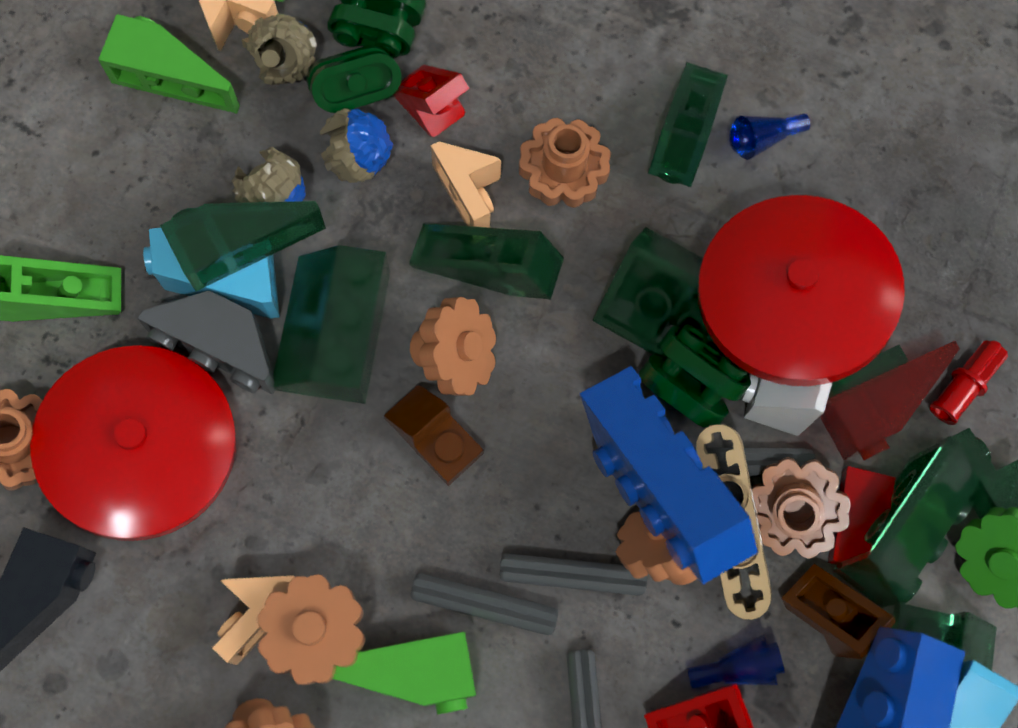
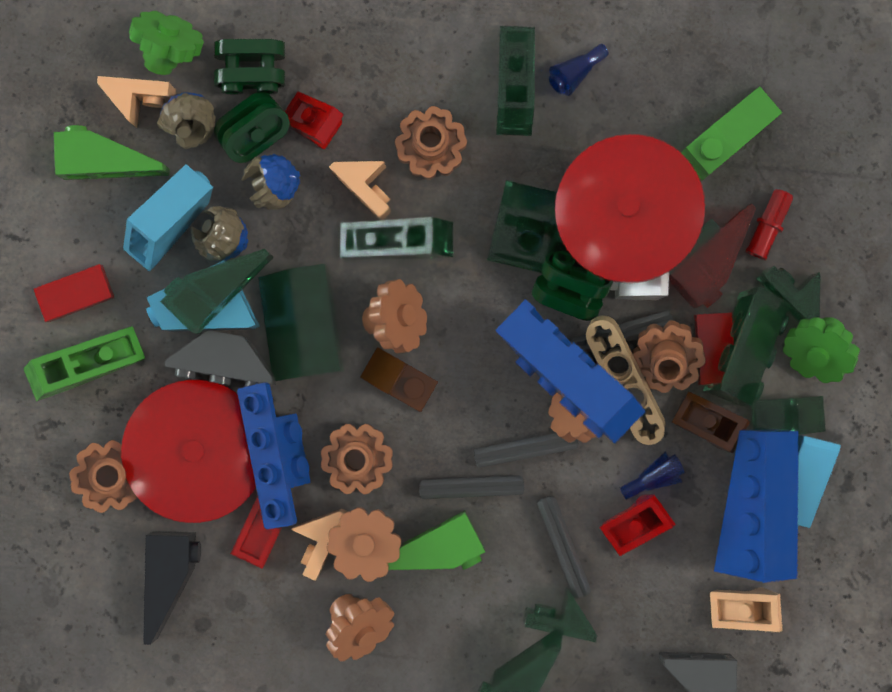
camera: 10 degrees left, 15 degrees up
none -> red tile [33,264,115,323]
none -> medium azure slope [123,164,213,272]
none -> red tile [230,496,283,569]
none -> blue bracket [237,382,311,529]
none -> nougat plant [321,424,393,494]
none -> bright green slope [681,86,782,181]

